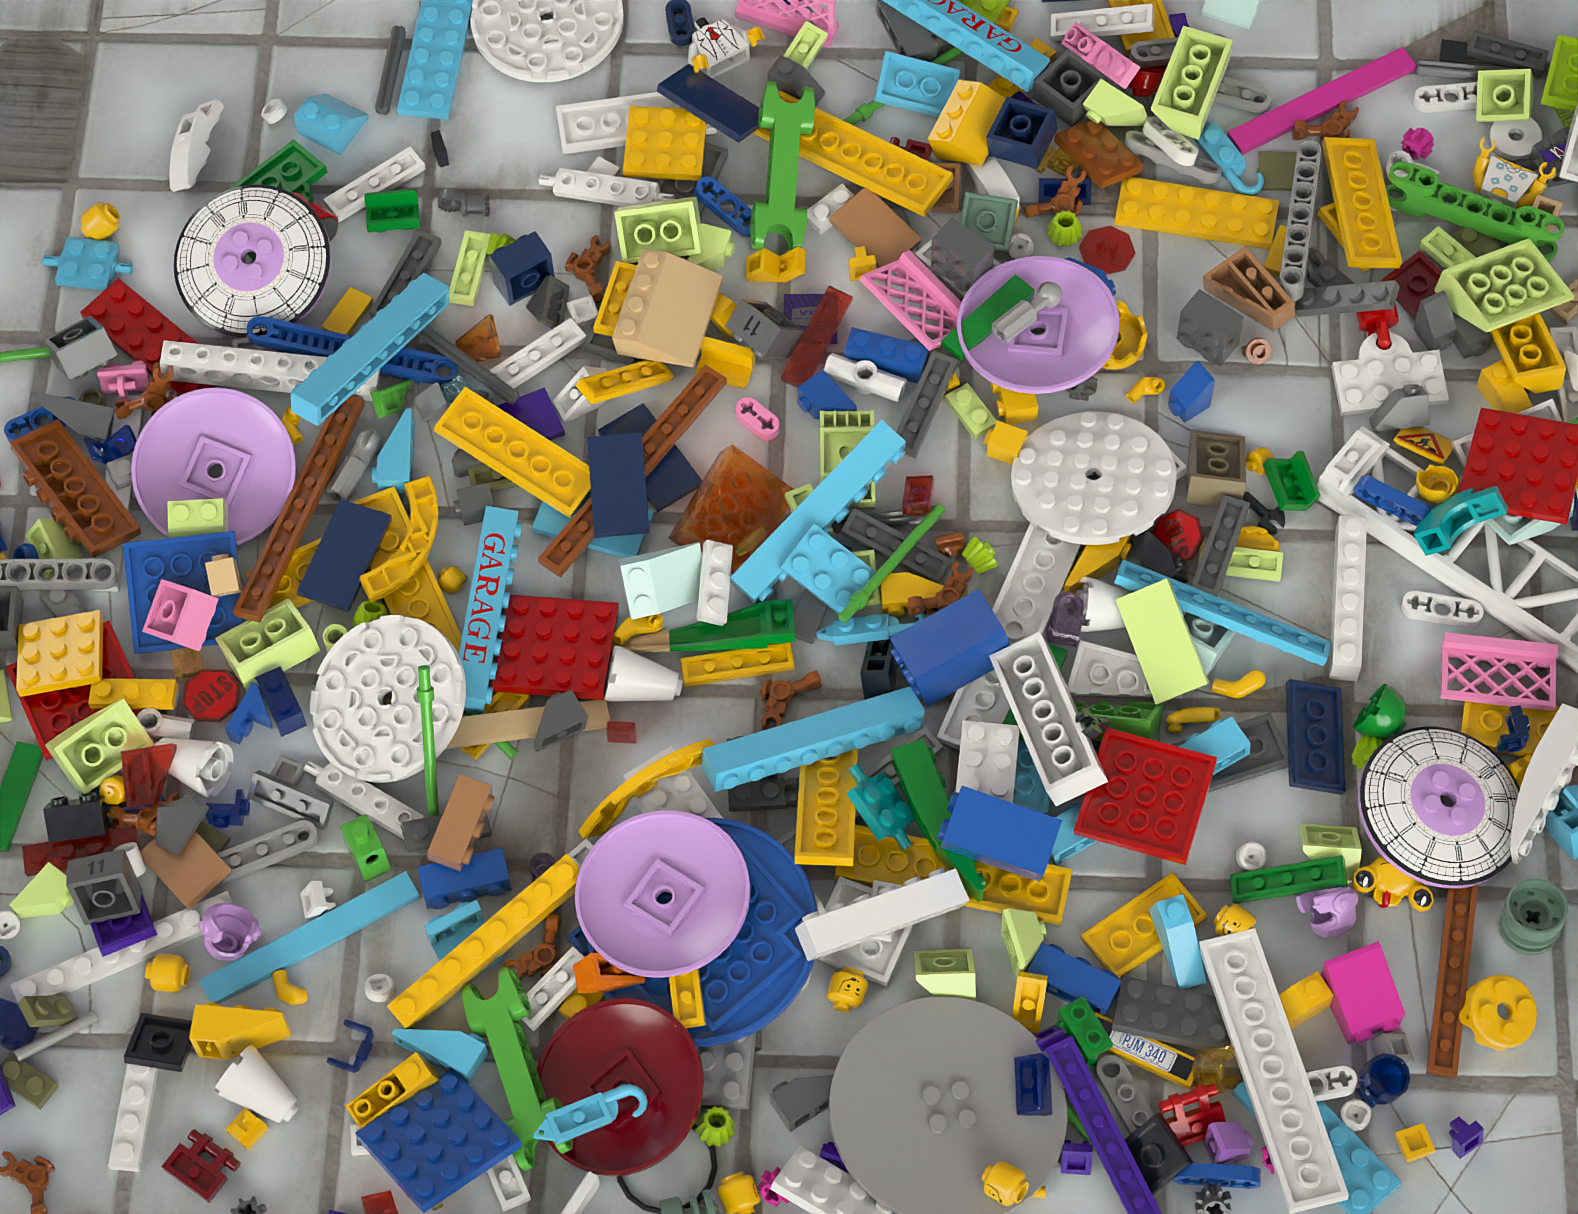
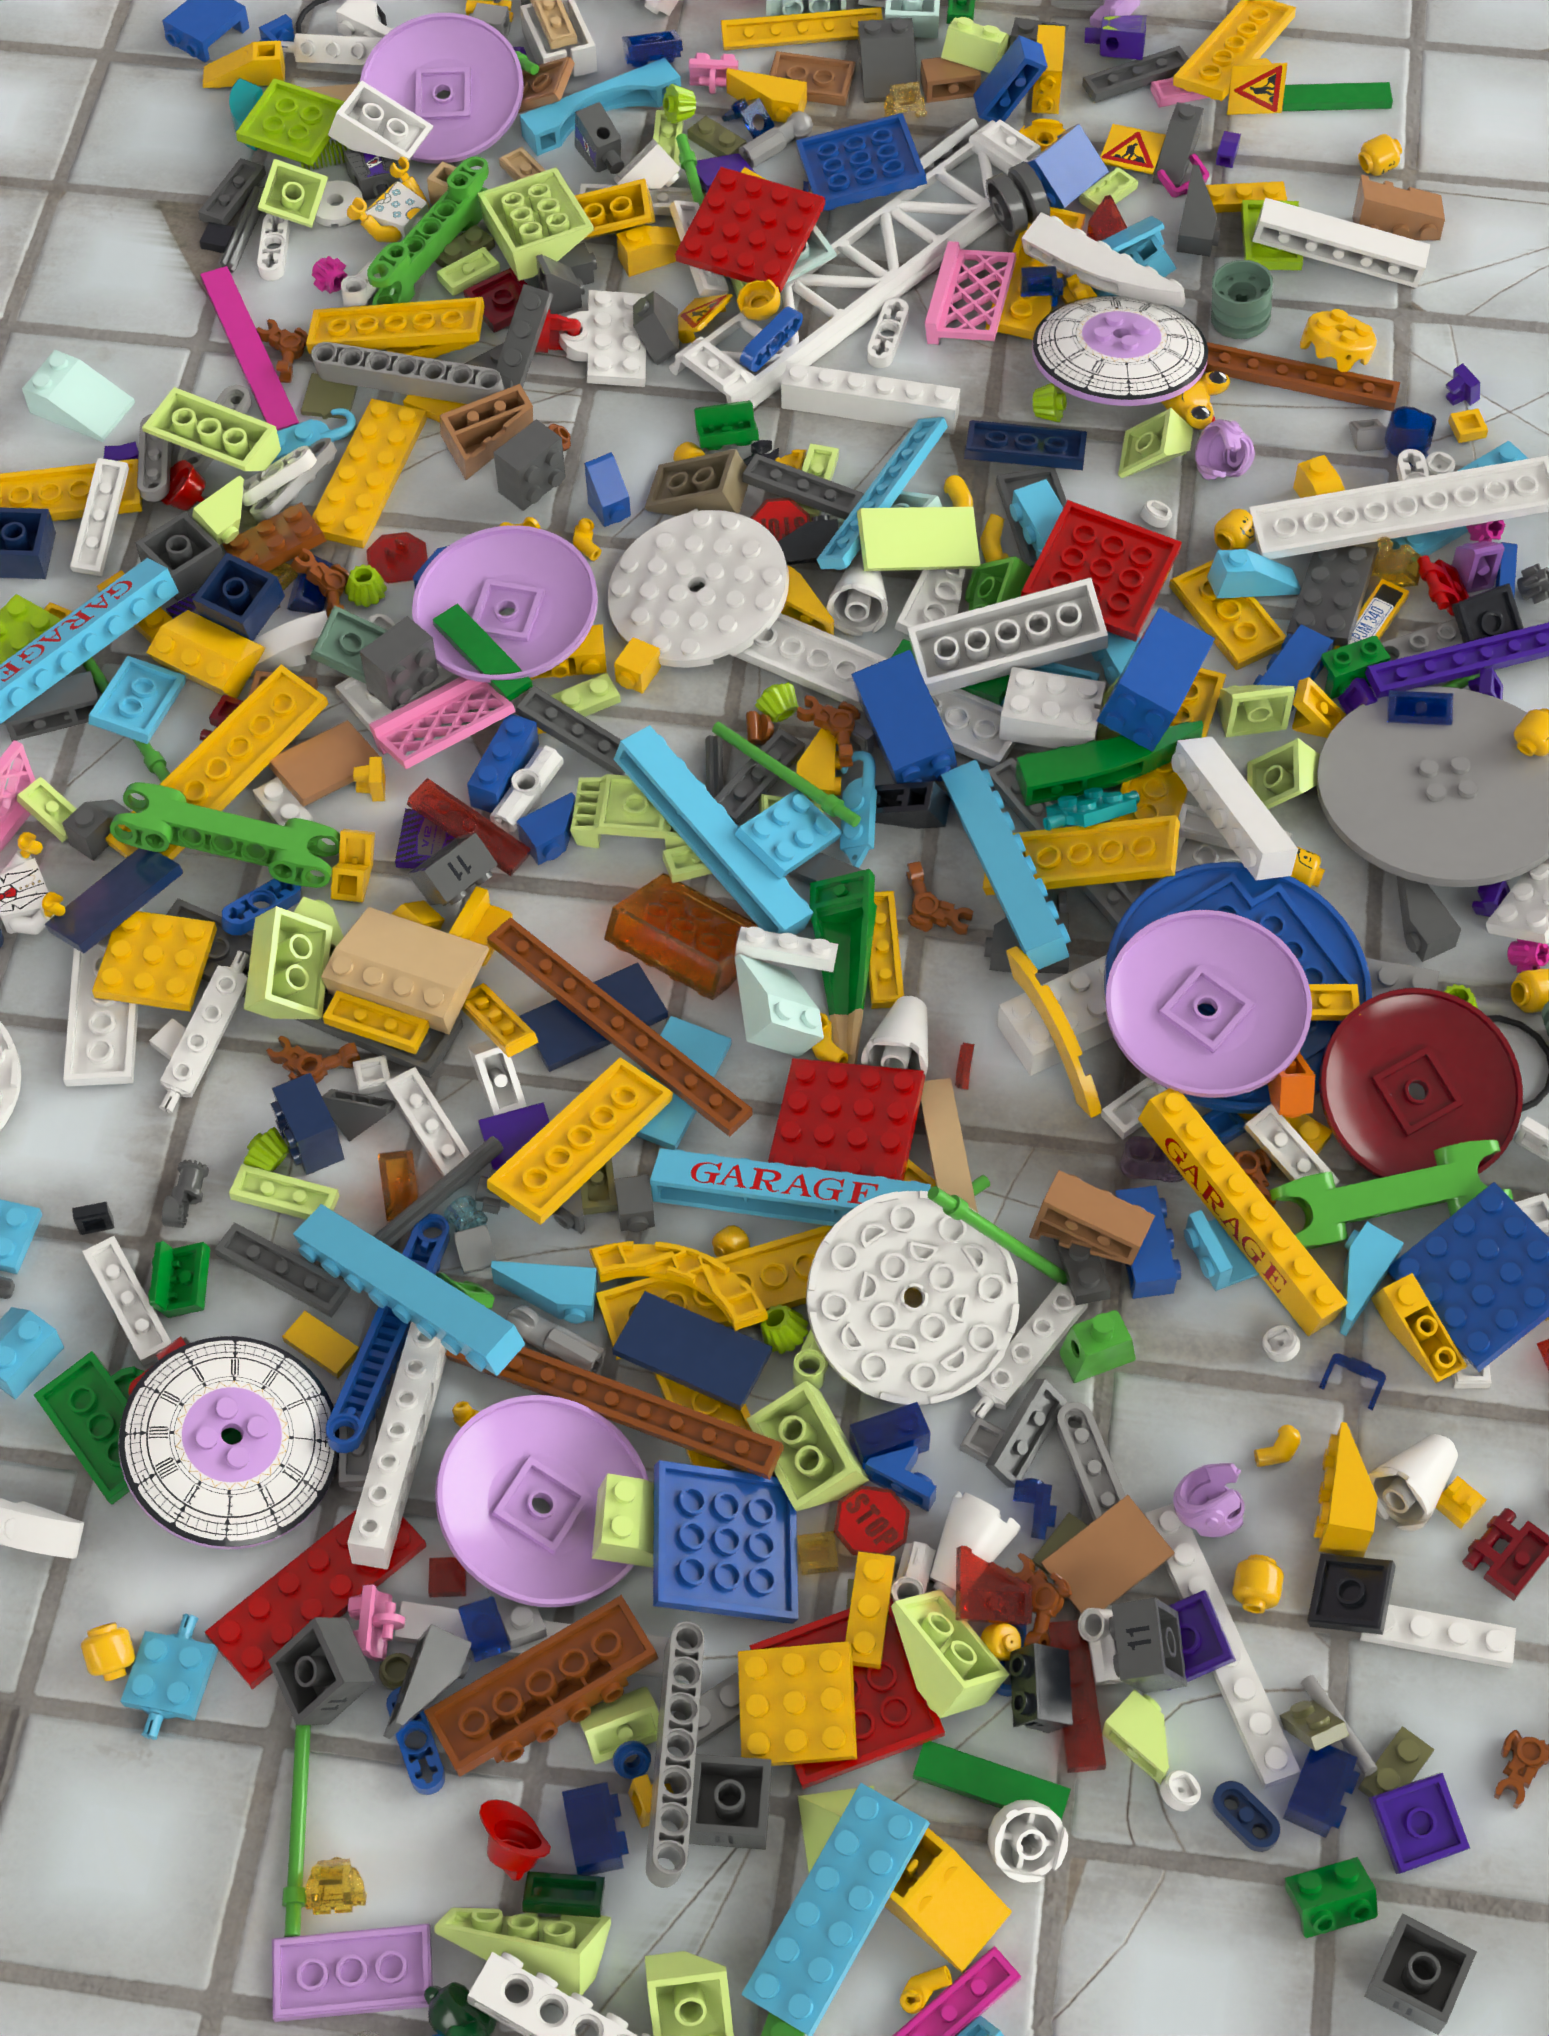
camera: 85 degrees left, 5 degrees down
dark orange piece [114,362,174,419] -> none
bright pink slope [142,579,218,651] -> none
dark grey slope [156,797,209,856] -> none
medium azure tile [199,871,420,1004] -> none
tan brick [205,554,242,598] -> none
white tile [300,881,336,920] -> none
medium azure plate [533,1084,648,1145] -> none
dark grey slope [534,690,588,752] -> none
dark blue tile [587,432,650,538] -> none
clear yellow plate [733,525,769,556] -> none
bright pink beam [735,397,780,441] -> none
clear red plate [902,475,934,516] -> none
light grey piece [991,282,1062,343] -> none
clear purple piece [1046,591,1084,647] -> none
bright pink slope [1061,22,1141,89] -> none
black bar [1075,708,1110,739] -> none
green tile [1230,855,1348,904] -> none
dark pink slope [1320,941,1405,1044] -> none
green cylinder [1353,684,1407,740] -> none
teal arch [1413,486,1508,556] -> none

